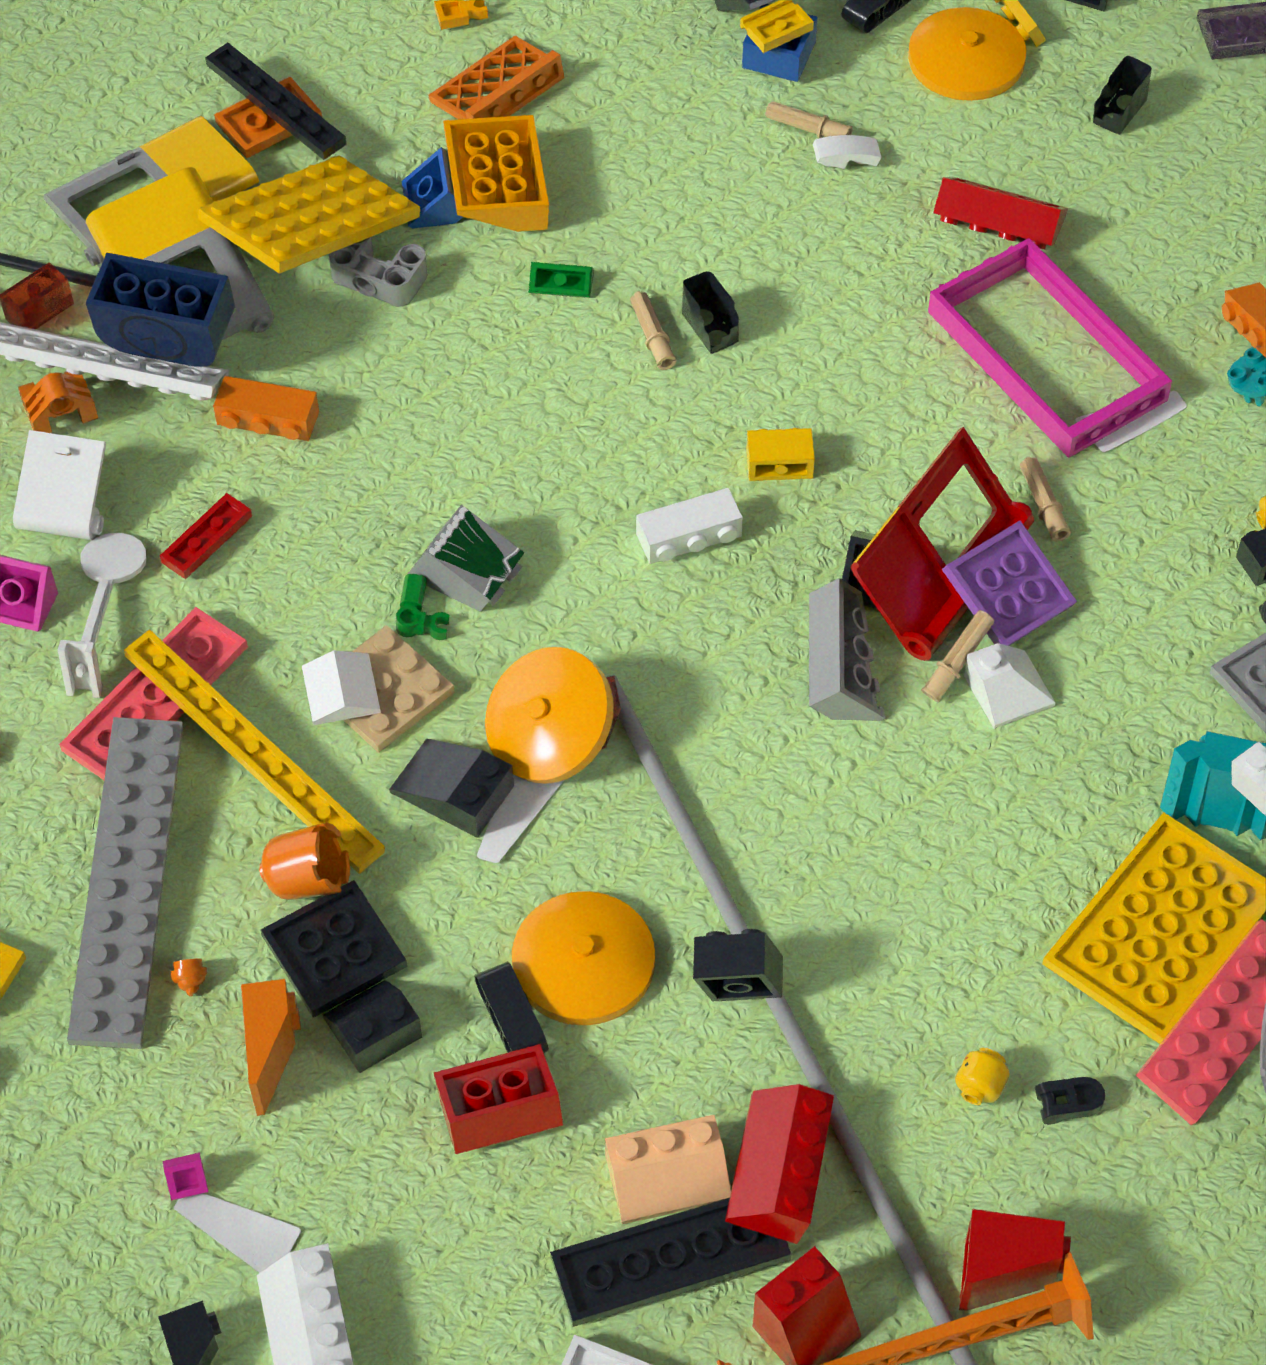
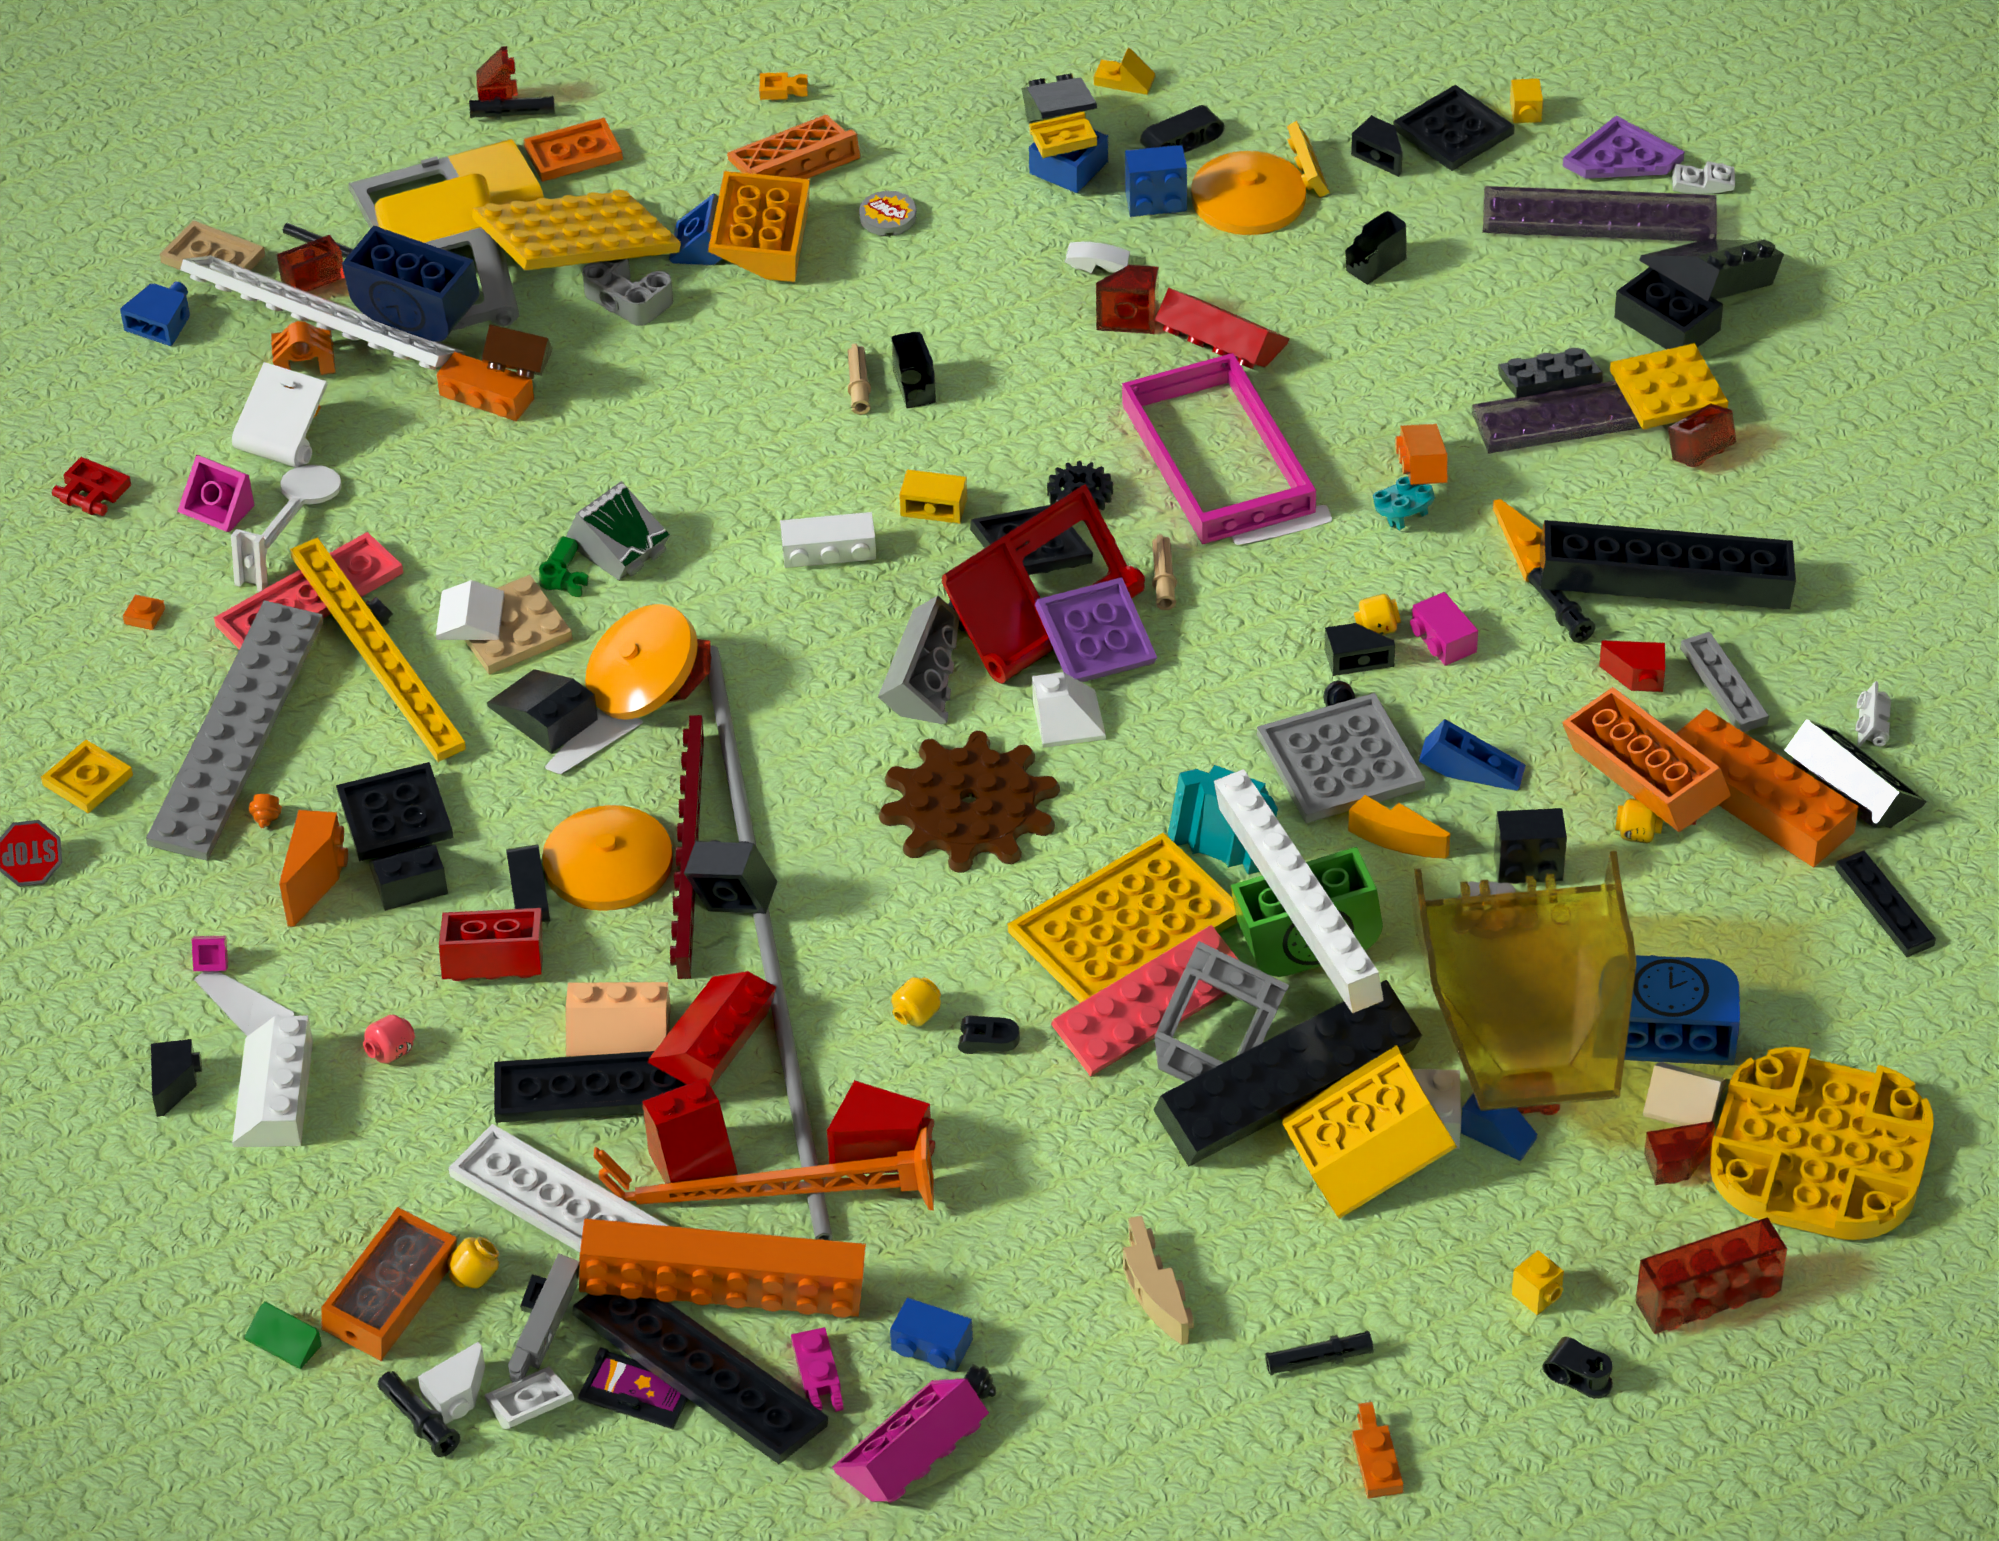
camera: 15 degrees right, 10 degrees down
red plate [160,493,252,580] -> none
black plate [205,42,347,160] -> none
orange cylinder [259,823,350,900] -> none
green slope [528,262,594,298] -> none
tan axle [765,101,853,138] -> none
tan axle [921,610,994,703] -> none
none -> coral head [363,1014,415,1064]
none -> black plate [365,597,393,627]
none -> black pin [469,96,555,119]
none -> clear red slope [476,46,518,100]
none -> reddish brown slope [482,325,552,379]
none -> dark red plate [670,715,704,979]
none -> tile [859,191,917,236]
none -> reddish brown plate [879,731,1060,873]
none -> black plate [970,504,1093,575]
none -> black gear [1047,461,1113,510]
none -> clear red slope [1096,265,1159,334]
none -> blue brick [1125,145,1187,217]

